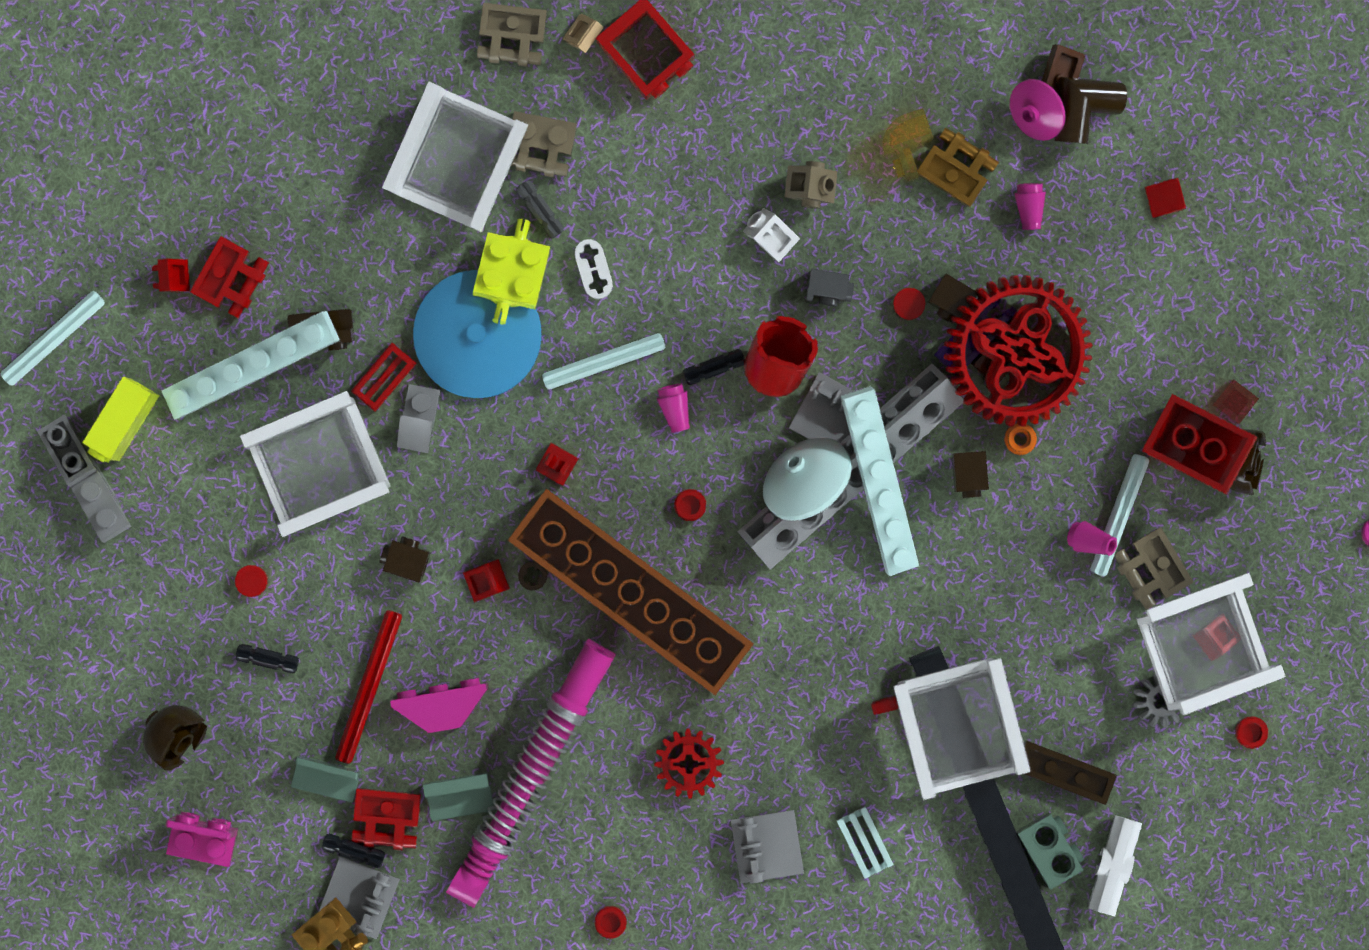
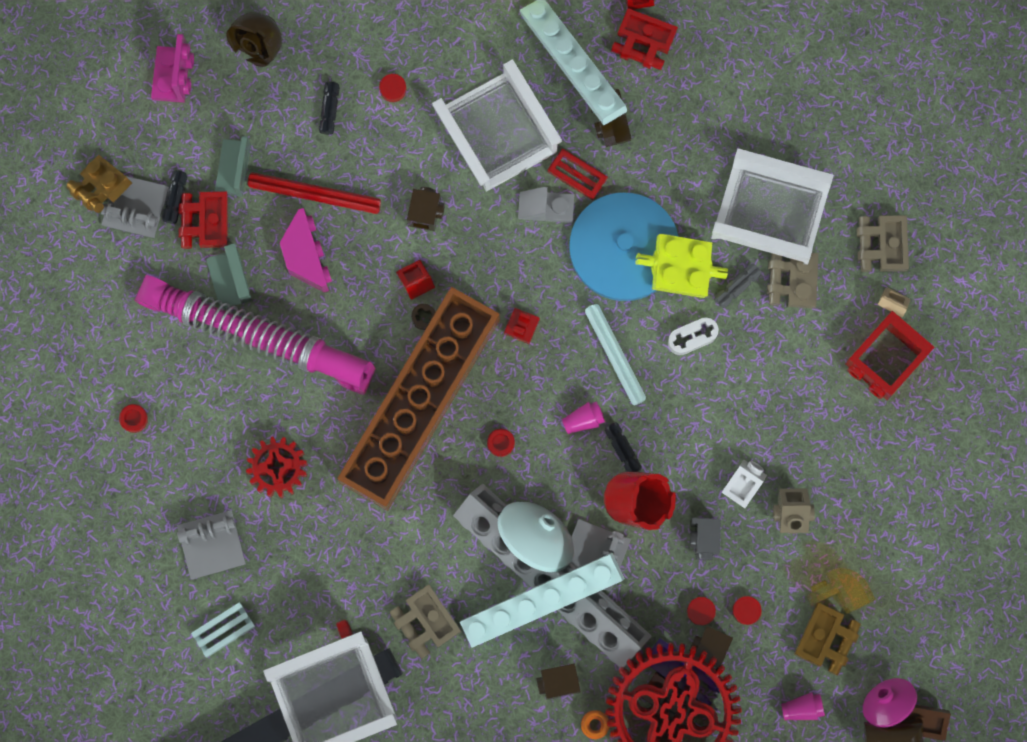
camera: 80 degrees right, 10 degrees down
none -> dark tan plate [389,585,461,660]
none -> red tile [732,596,762,625]

